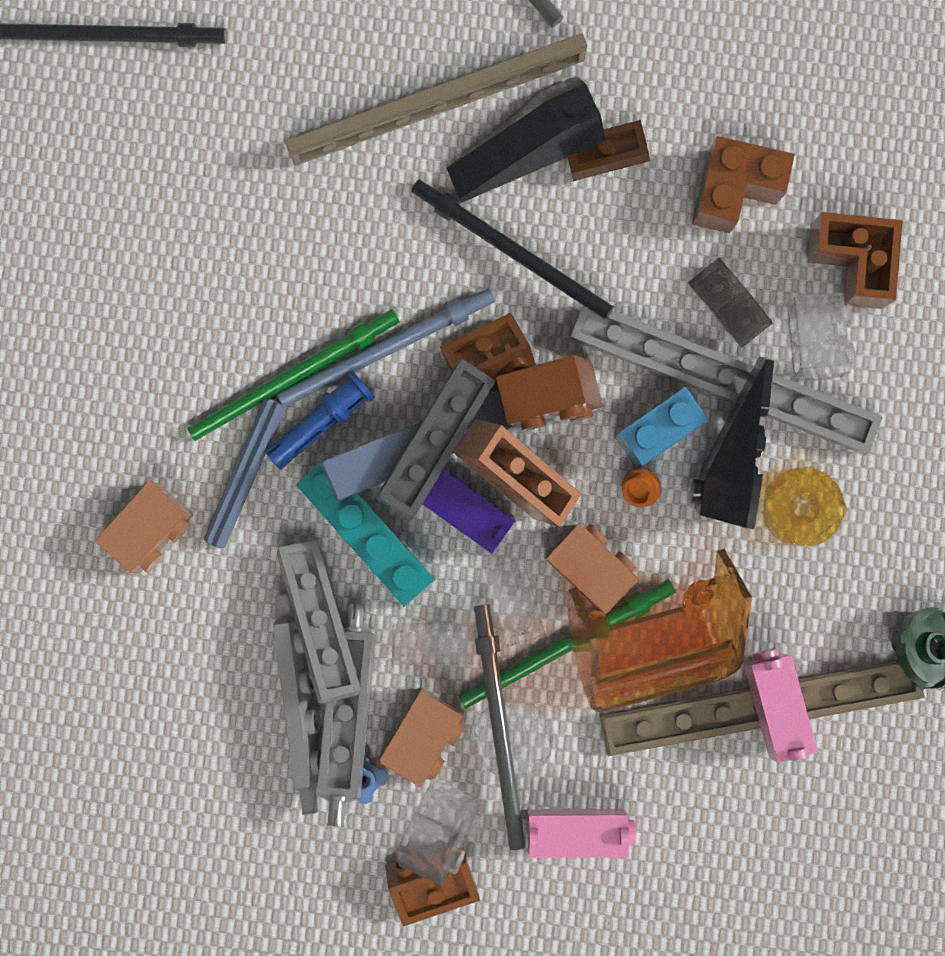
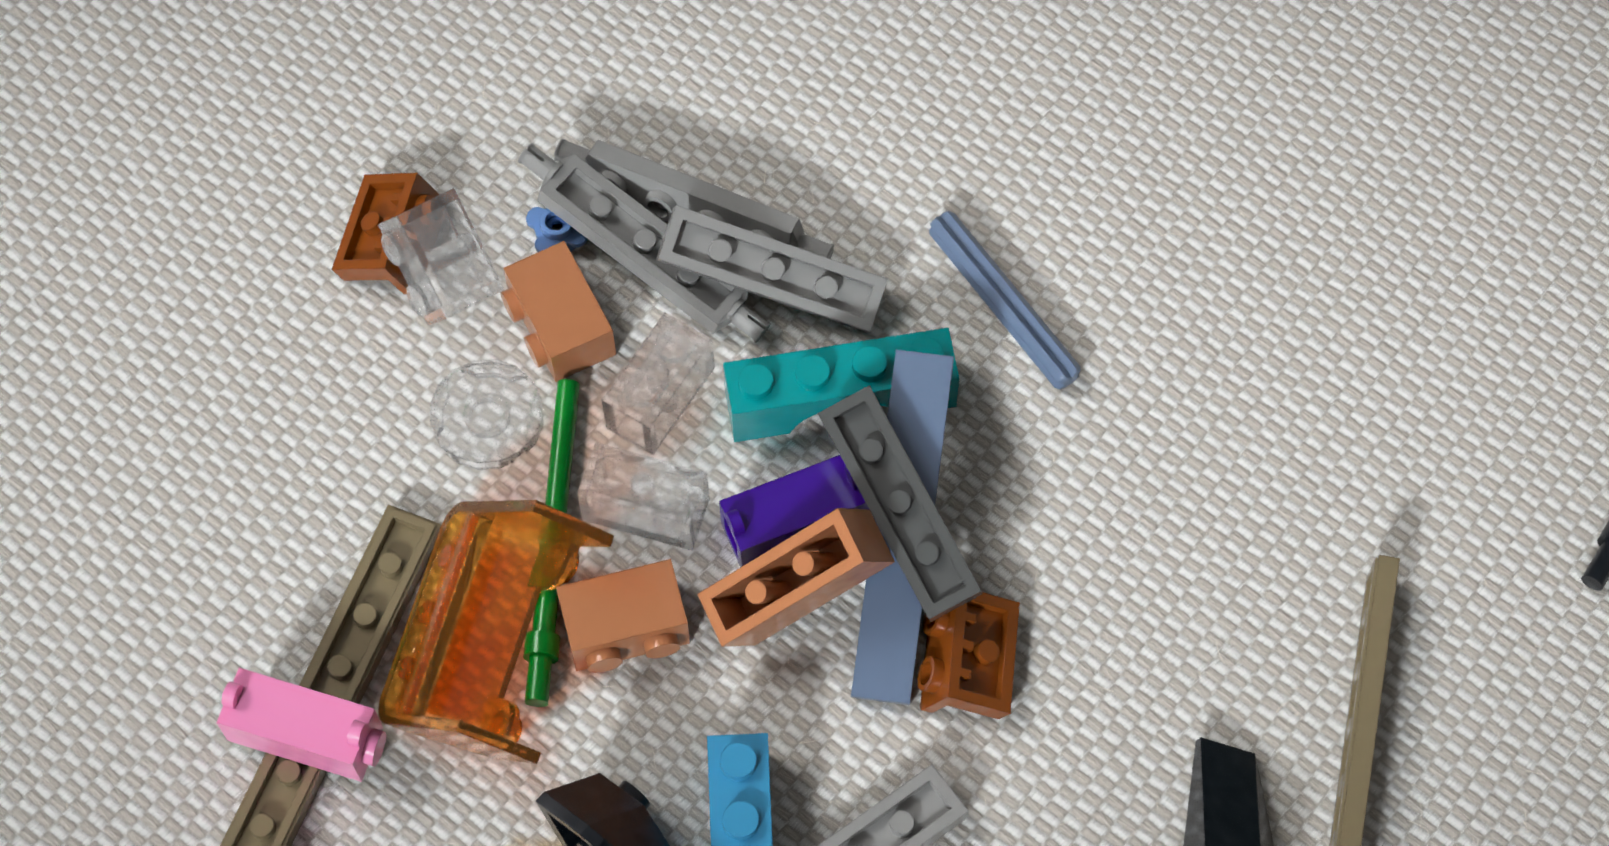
camera: 120 degrees right, 20 degrees down
nougat brick [94,480,193,573] -> none
green bar [187,309,400,441] -> none
blue pin [265,370,375,470] -> none
sand blue bar [277,288,495,407] -> none
black bar [411,179,614,320] -> none
dark grey bar [474,604,526,850] -> none
dark orange brick [496,355,603,431] -> none
bright pink brick [528,809,636,858] -> none
orange plate [622,468,662,508] -> none

